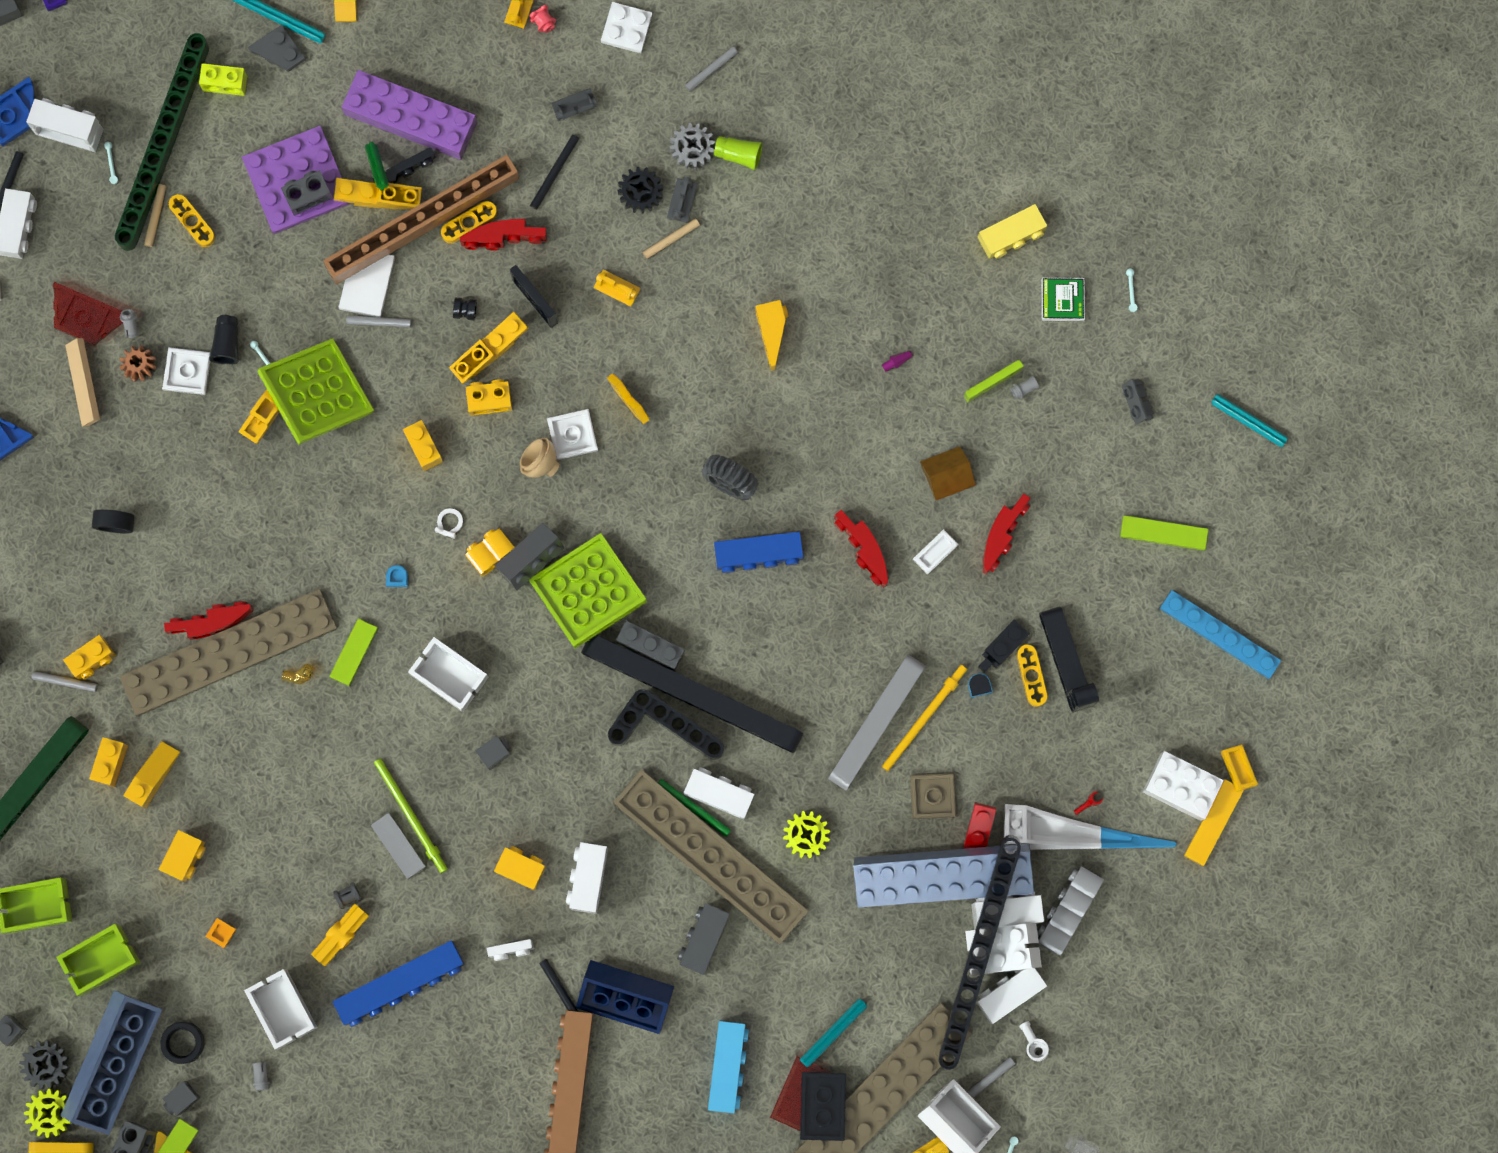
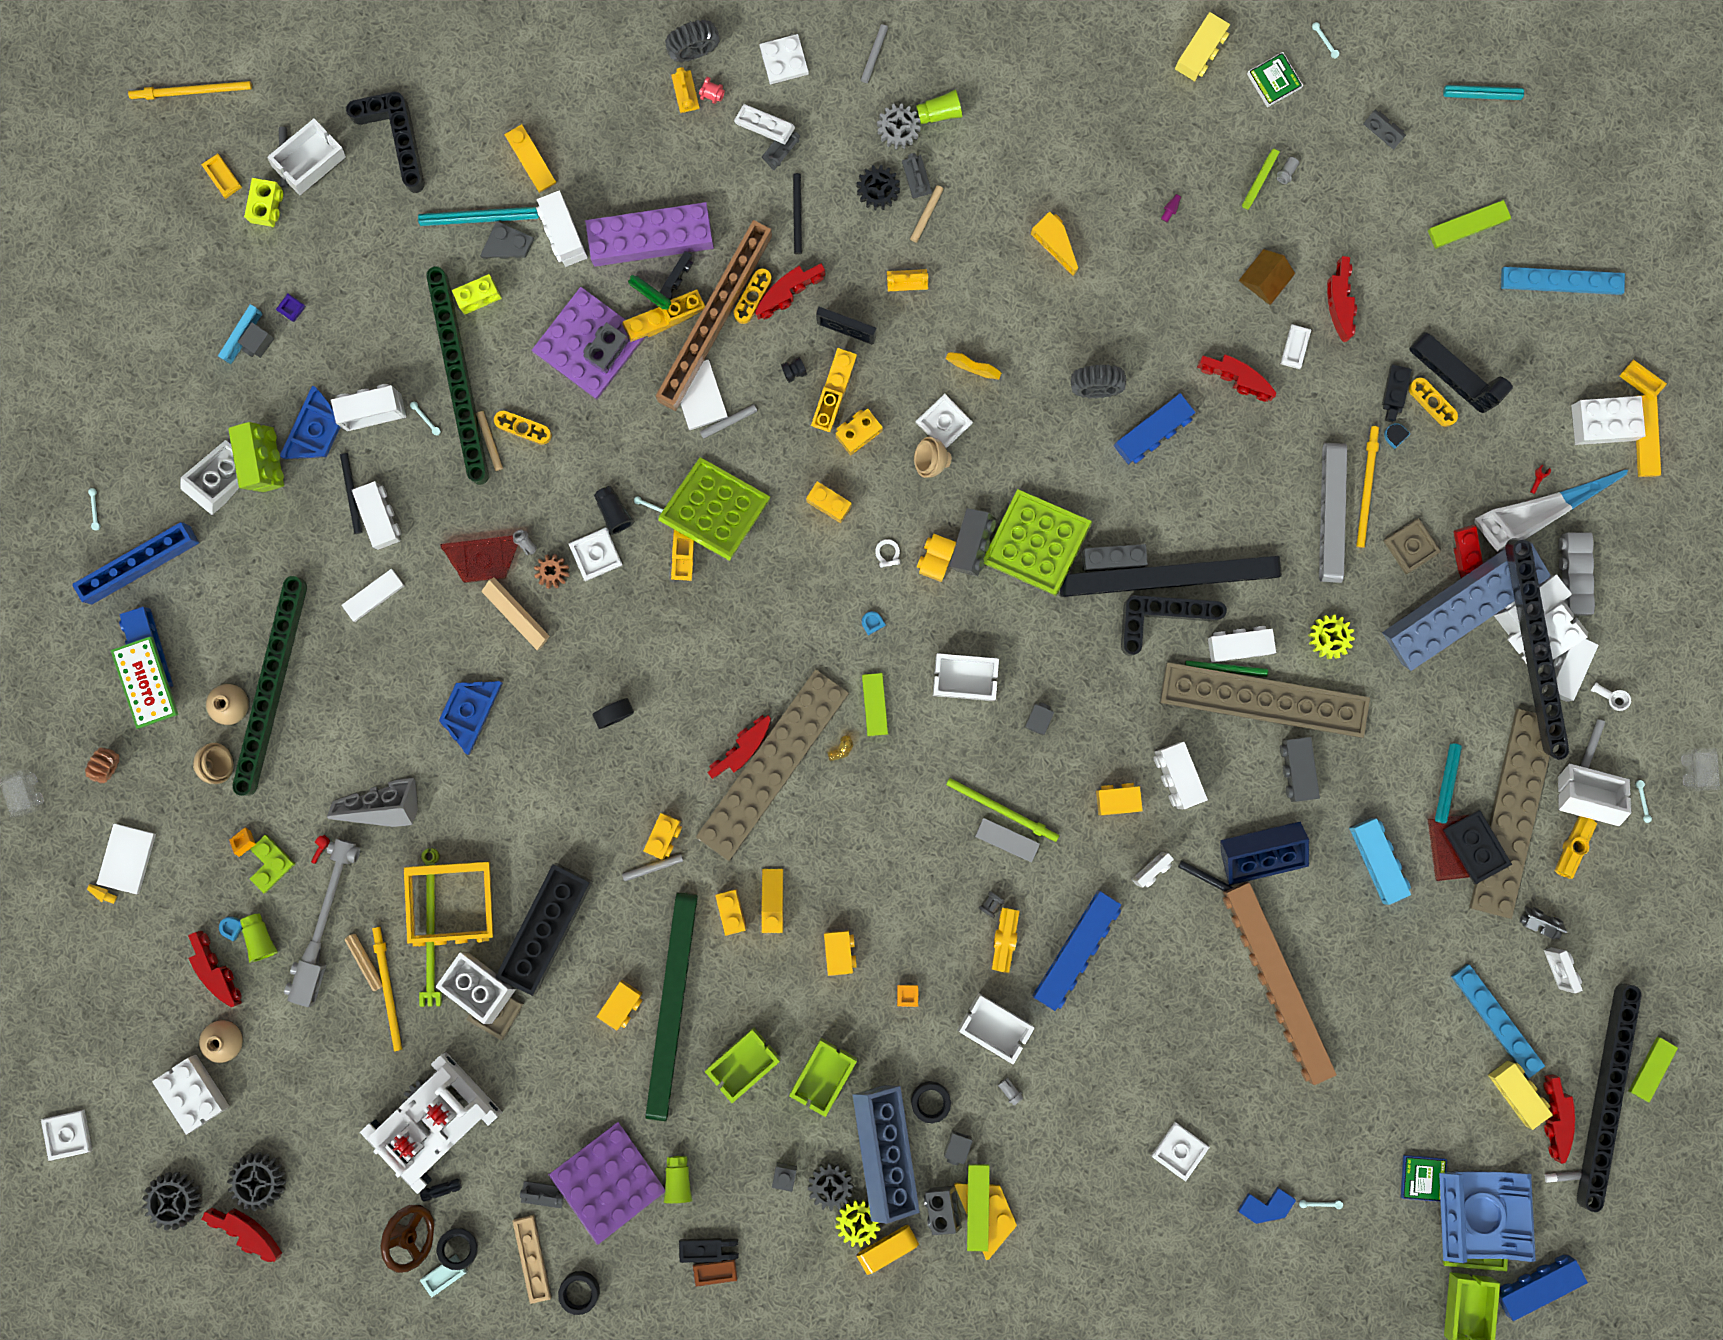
camera: 30 degrees left, 5 degrees up
none -> white piece [536,190,588,267]
none -> white tile [734,104,795,144]

